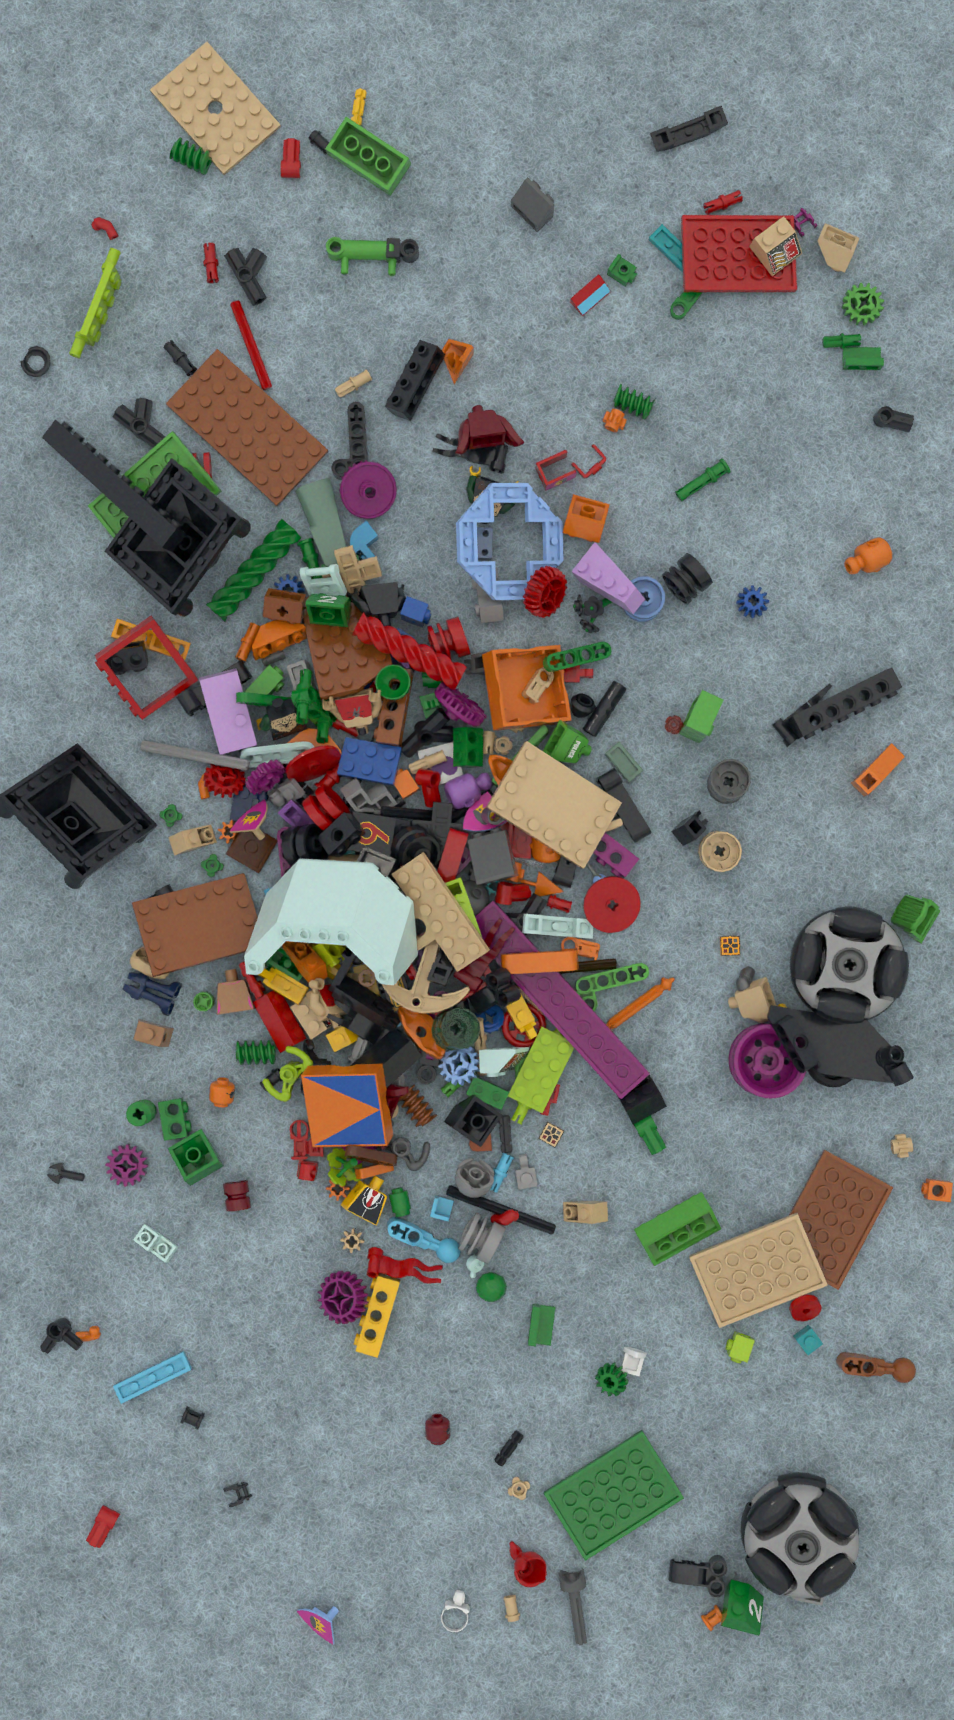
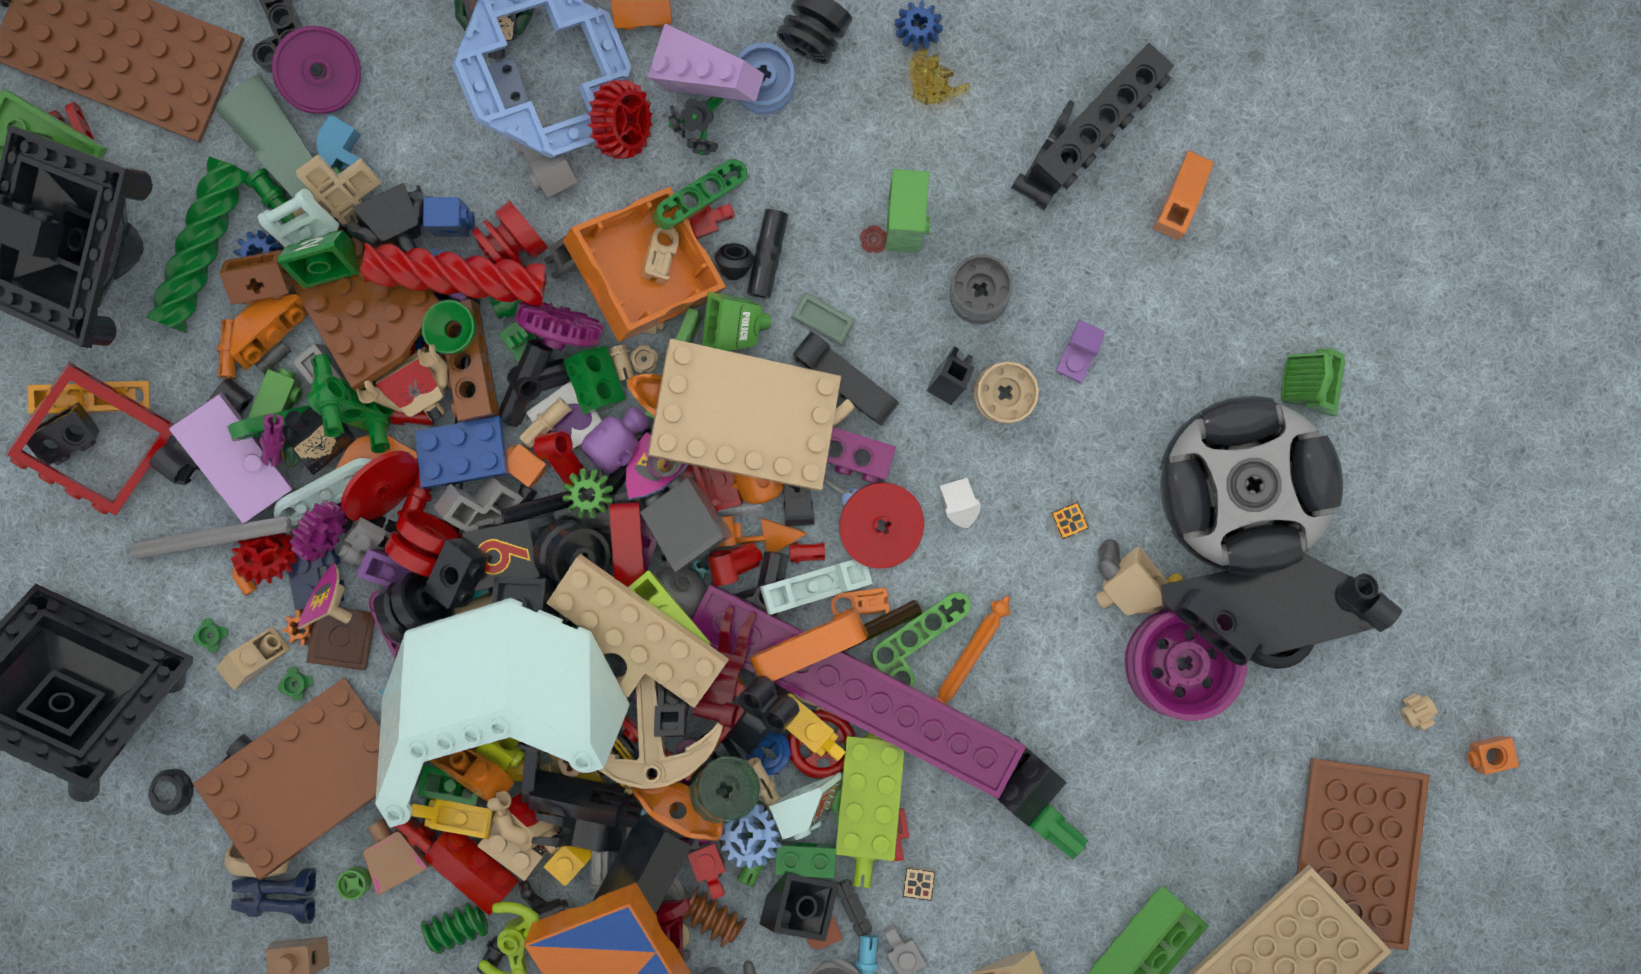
camera: 20 degrees left, 0 degrees up
none -> black piece [148,768,194,816]
none -> magenta pin [260,414,285,467]
none -> bright green gear [563,468,613,518]
none -> red plate [687,842,726,900]
none -> clear yellow piece [910,48,971,105]
none -> white tile [940,478,981,528]
none -> medium lavender slope [1055,319,1105,383]

